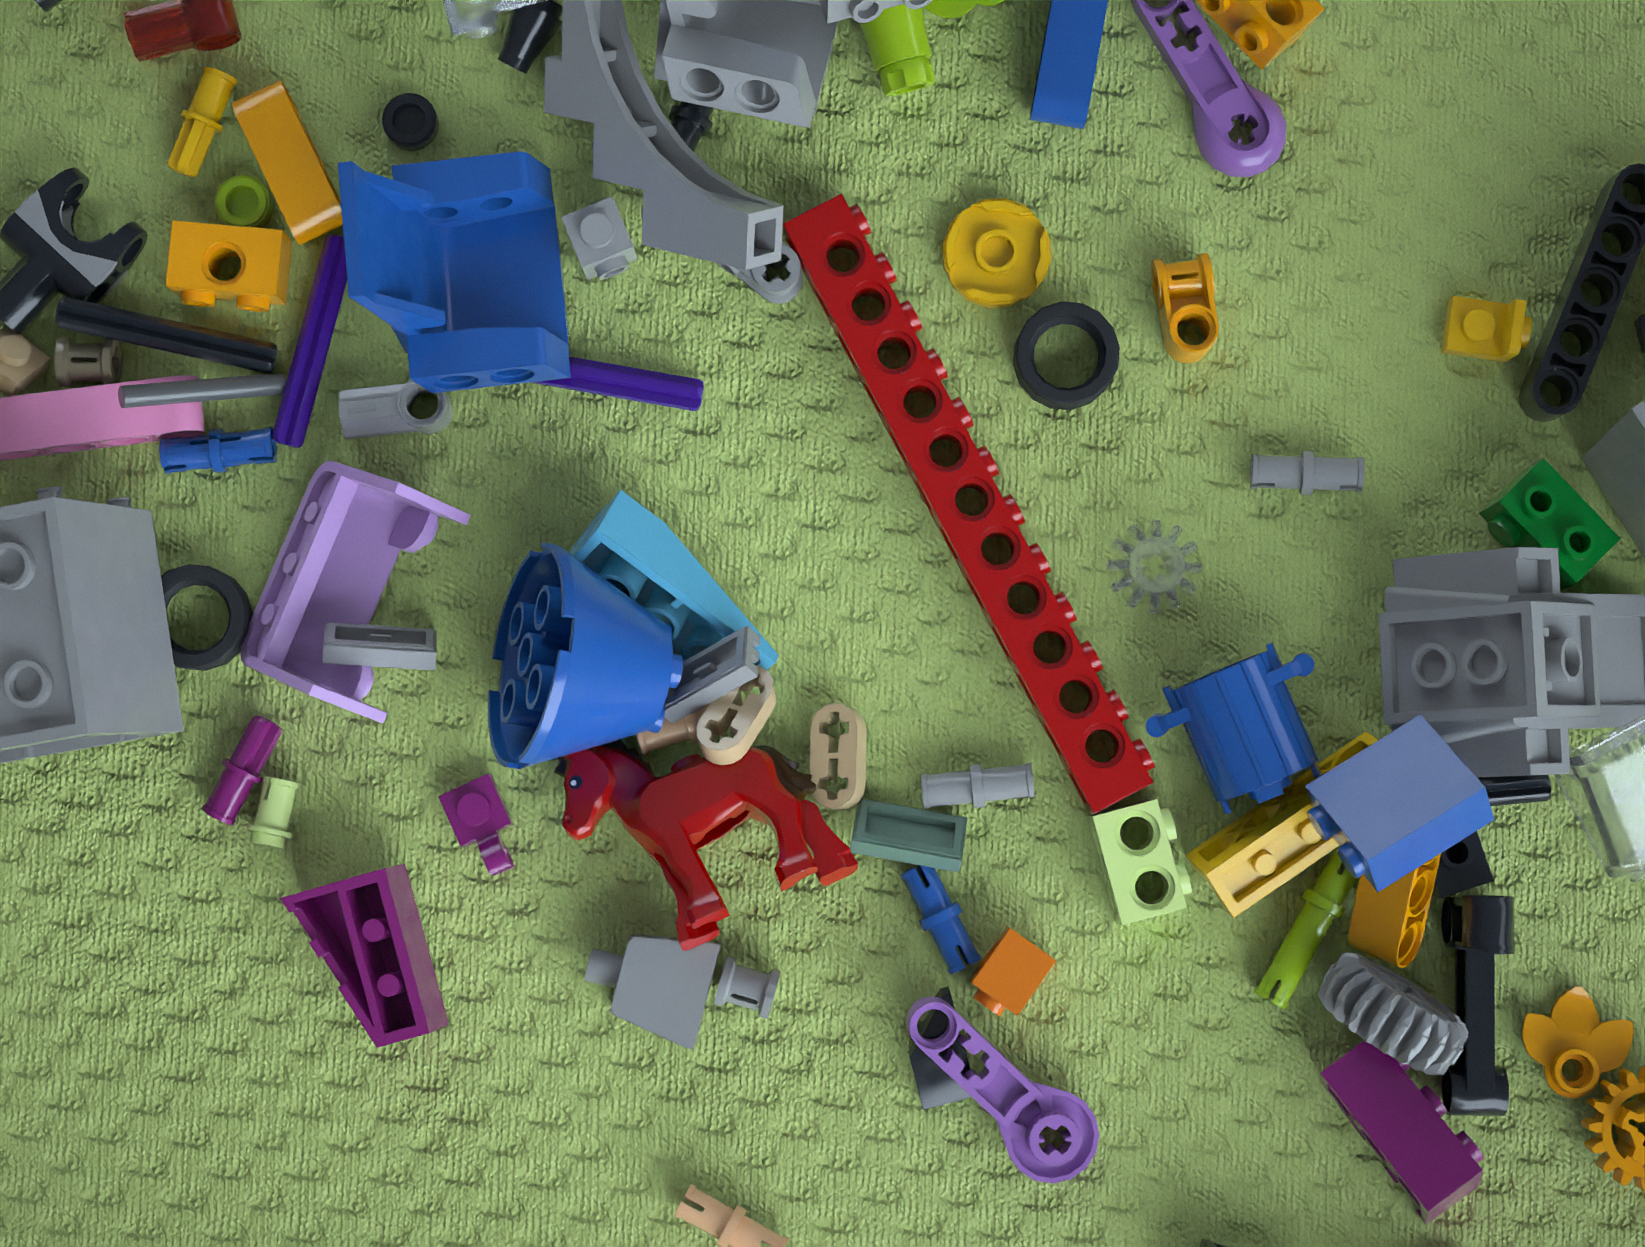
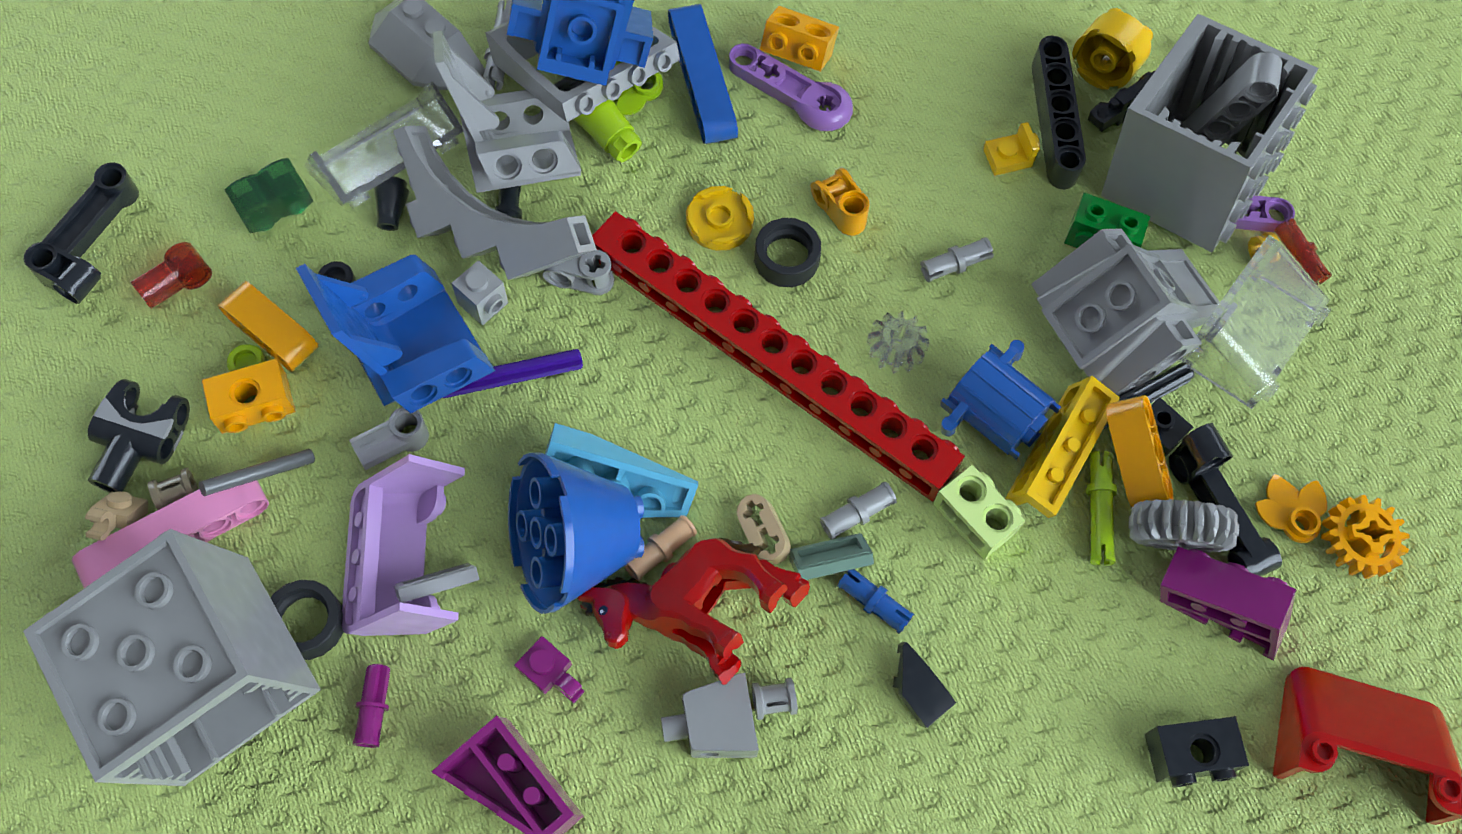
camera: 25 degrees left, 20 degrees down
black axle [55,297,278,373] -> none
blue pin [159,427,277,474] -> none
yellow axle [167,66,237,178] -> none
yellowish green pin [247,776,299,849] -> none
dark purple axle [272,235,347,448] -> none
light grey tile [664,626,760,724] -> none
tan beam [696,665,776,765] -> none
medium lavender beam [906,996,1099,1183] -> none
orange brick [969,926,1056,1017] -> none
brick [1306,714,1494,892] -> none

